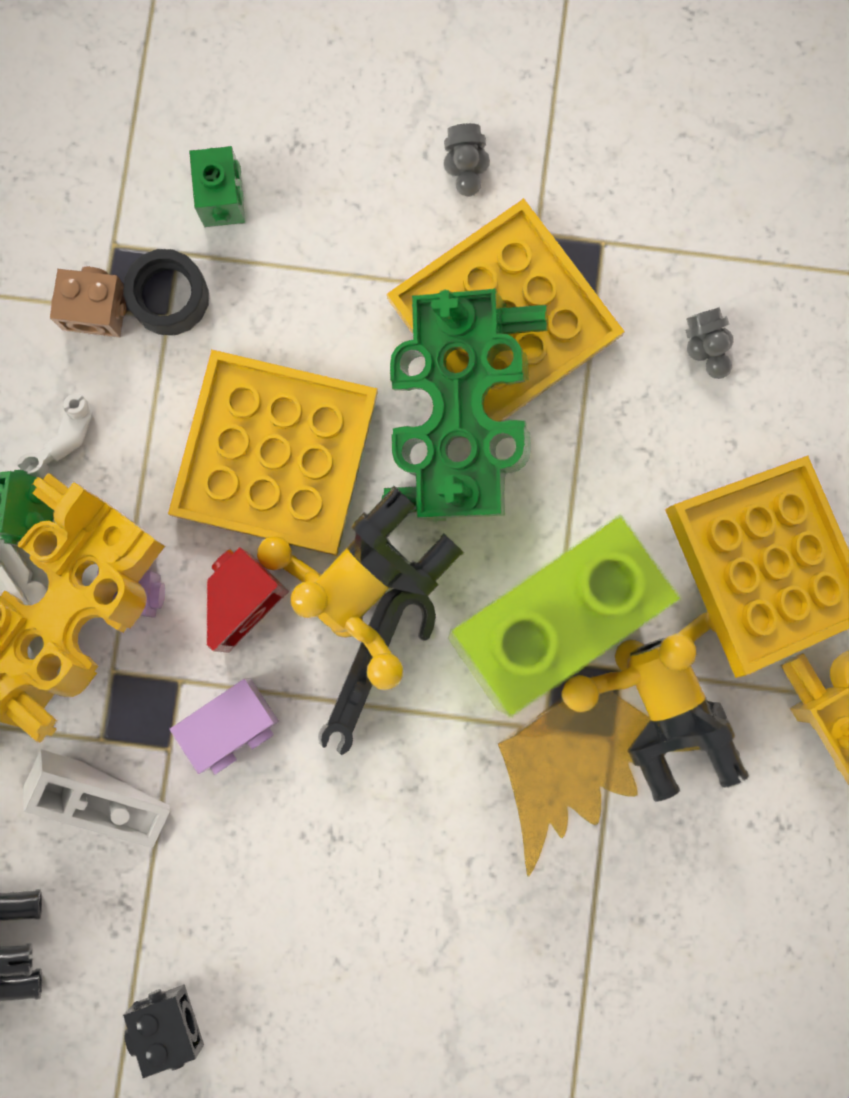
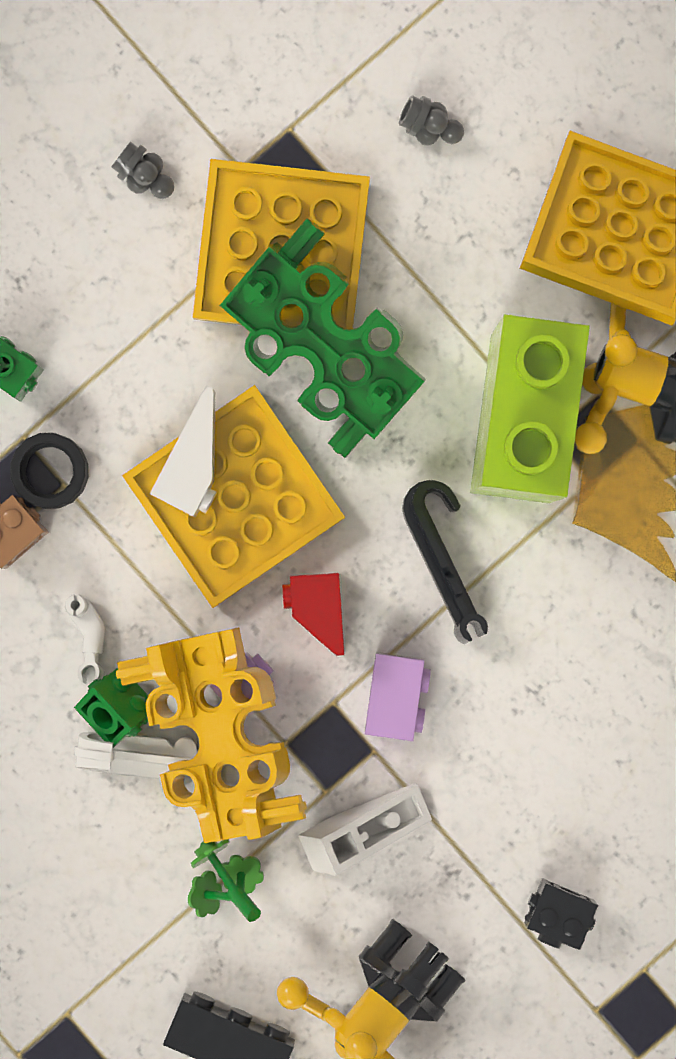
camera: 45 degrees left, 5 degrees up
wheel [257,485,464,690] -> none
none -> white slope [150,385,216,517]

